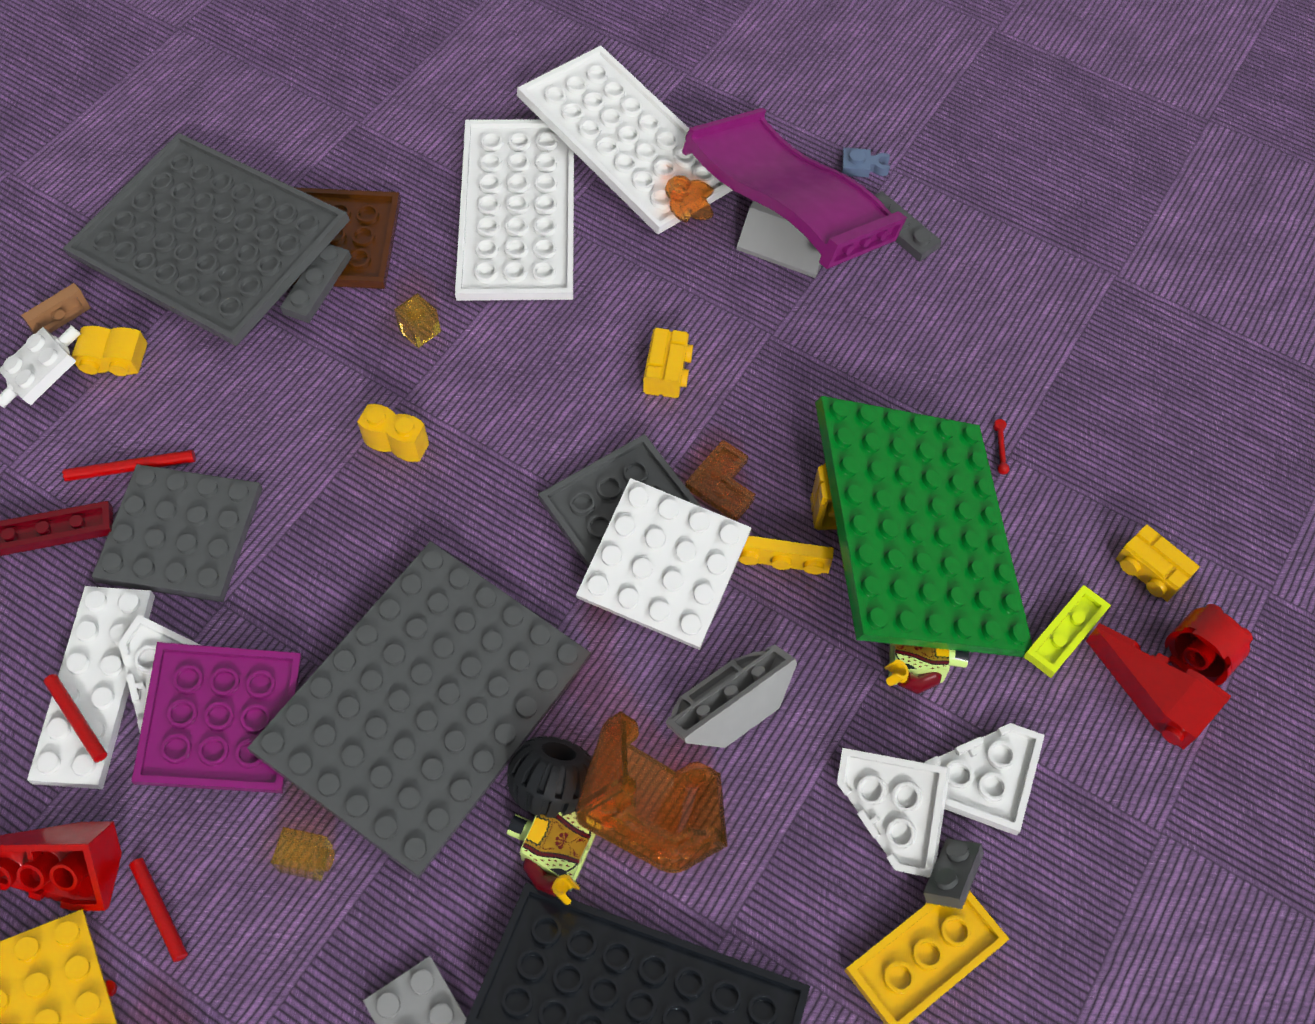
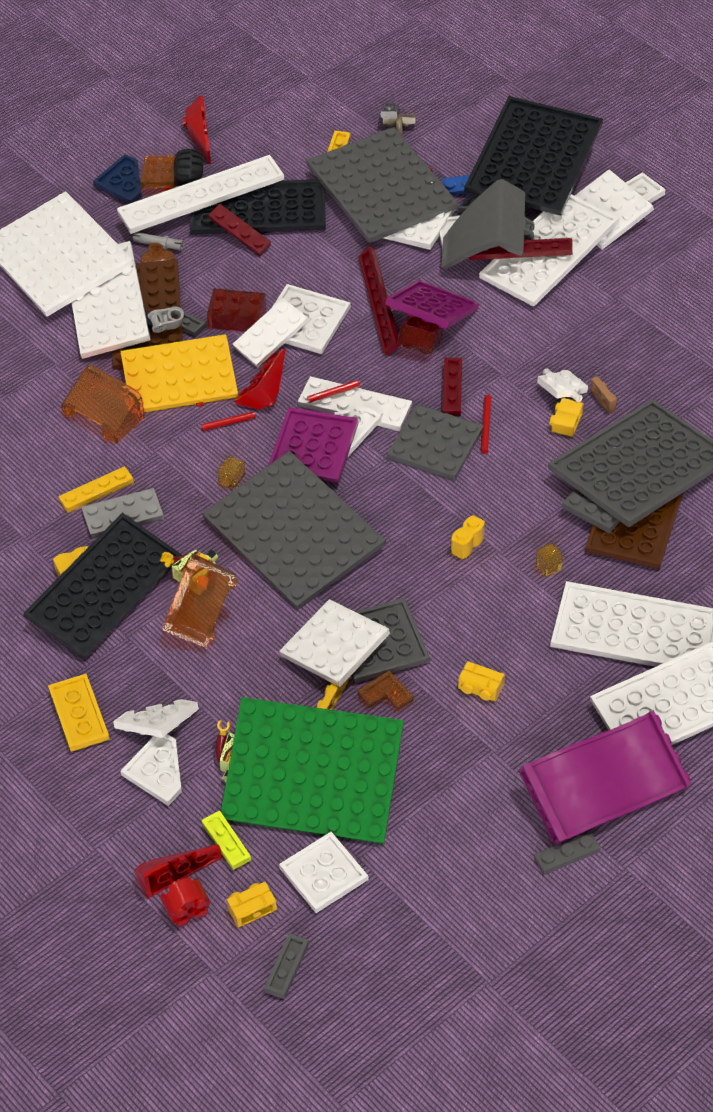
camera: 110 degrees right, 10 degrees down
black wheel [507,736,596,818] -> none
clear orange plate [665,175,714,222] -> none
light grey wedge [666,645,797,748] -> none
sand blue plate [842,147,890,178] -> none
dark grey plate [923,838,984,909] -> none
red hinge [993,419,1010,475] -> none
none -> dark grey plate [264,933,309,999]
none -> white plate [279,832,368,913]

